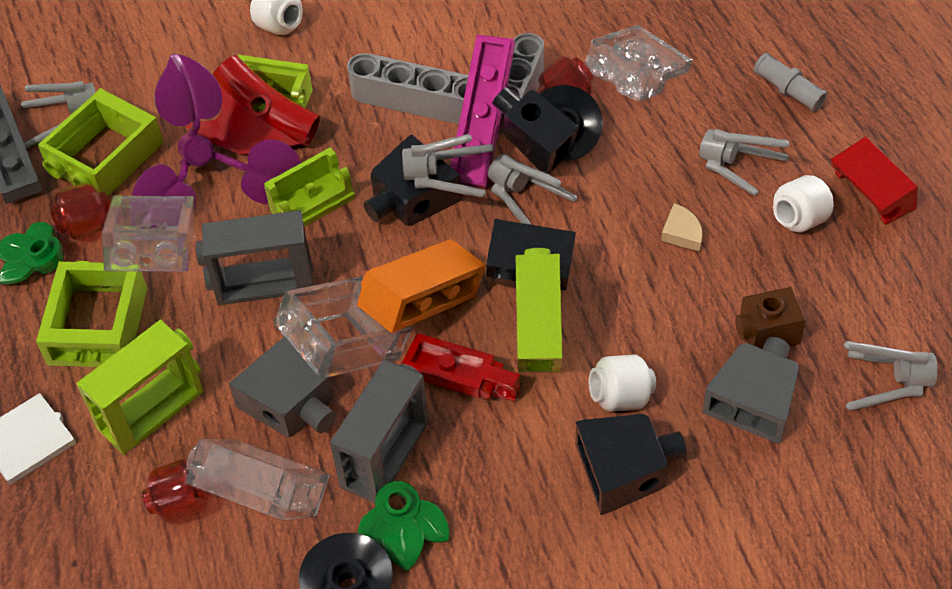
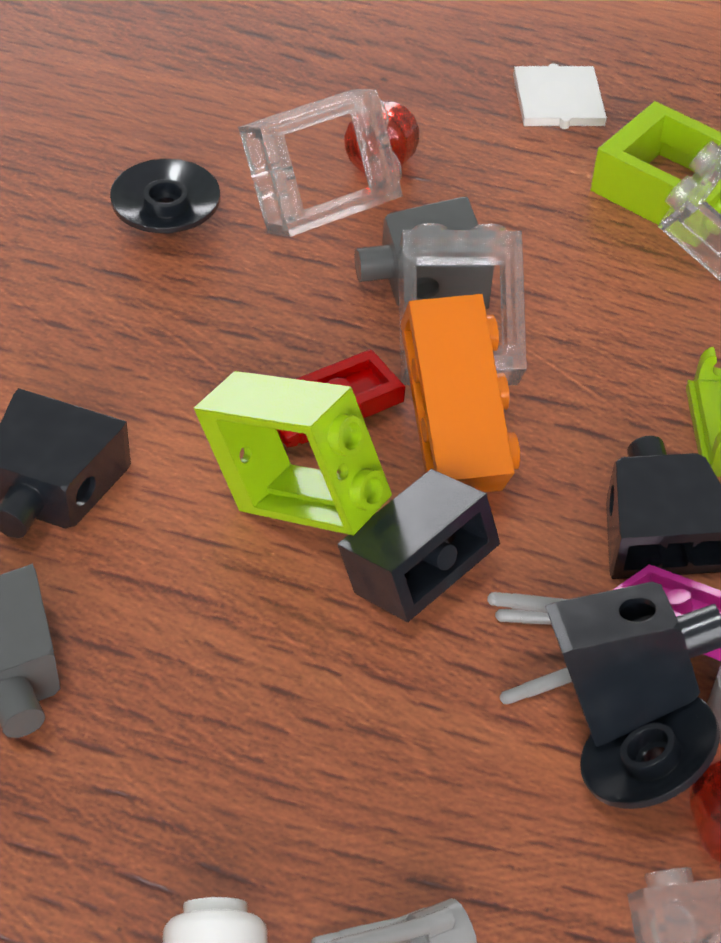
camera: 120 degrees right, 5 degrees down
lime window [76,319,204,455] -> none
dark grey window [196,210,315,306] -> none
dark grey window [330,359,429,503] -> none
green plate [358,481,449,571] -> none
light grey plant [402,134,494,197] -> none
white head [588,355,656,412] -> none
tan tile [661,203,702,252] -> none
reddish brown brick [735,287,806,349] -> none

